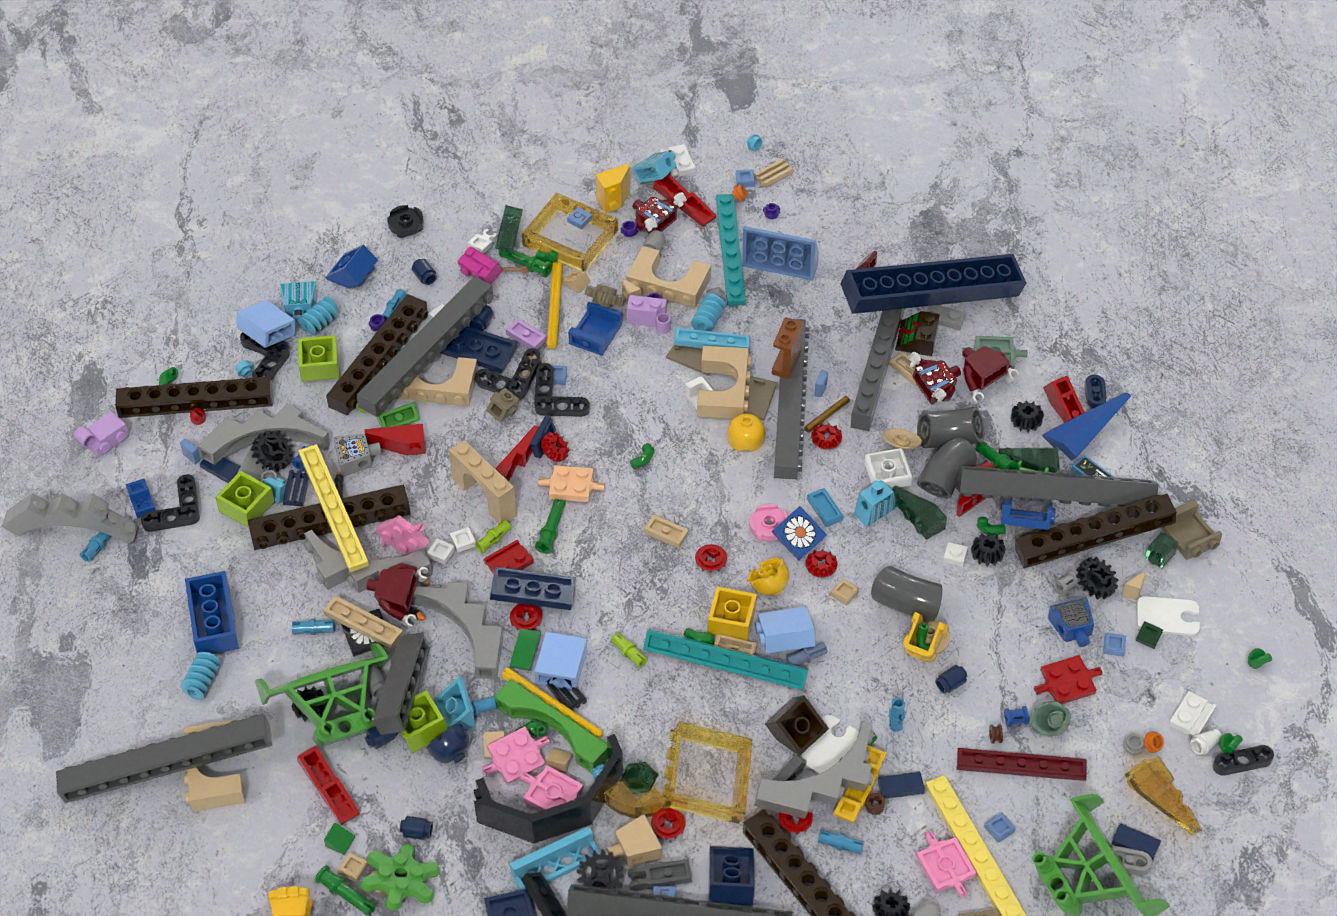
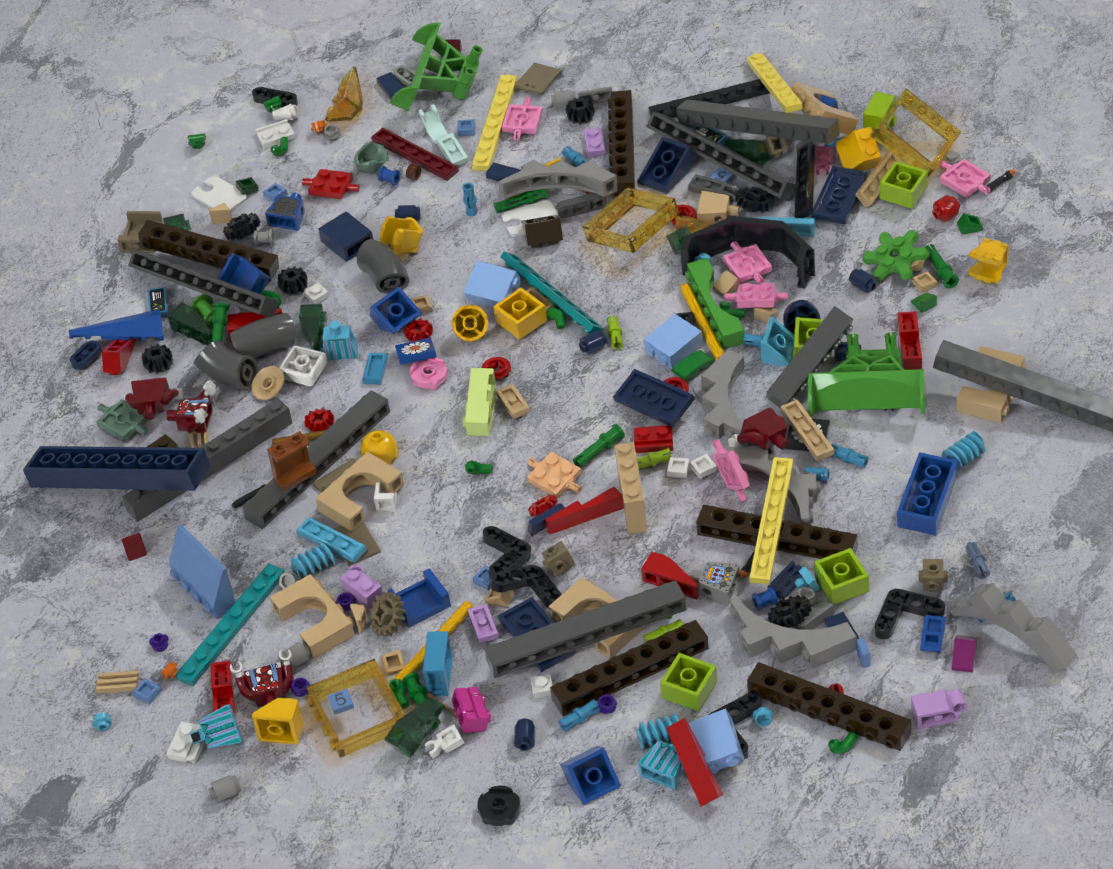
camera: 140 degrees left, 5 degrees down
none -> light grey brick [208,775,241,802]
none -> black piece [232,484,267,508]
none -> green arm [270,137,289,156]
none -> dark blue brick [318,211,373,262]
none -> blue slope [369,287,422,334]
none -> light aqua piece [418,104,468,166]
none -> dark azure window [423,631,453,696]
none -> yellowish green wedge [463,368,497,436]
none -> dark blue brick [579,330,608,355]
none -> lavender plate [584,127,606,157]
none -> red slope [666,718,724,807]
none -> dark azure pin [804,466,830,482]
none -> dark tan brick [919,559,948,591]
none -> magenta slope [952,635,978,673]
none -> sand blue axle [965,542,990,579]

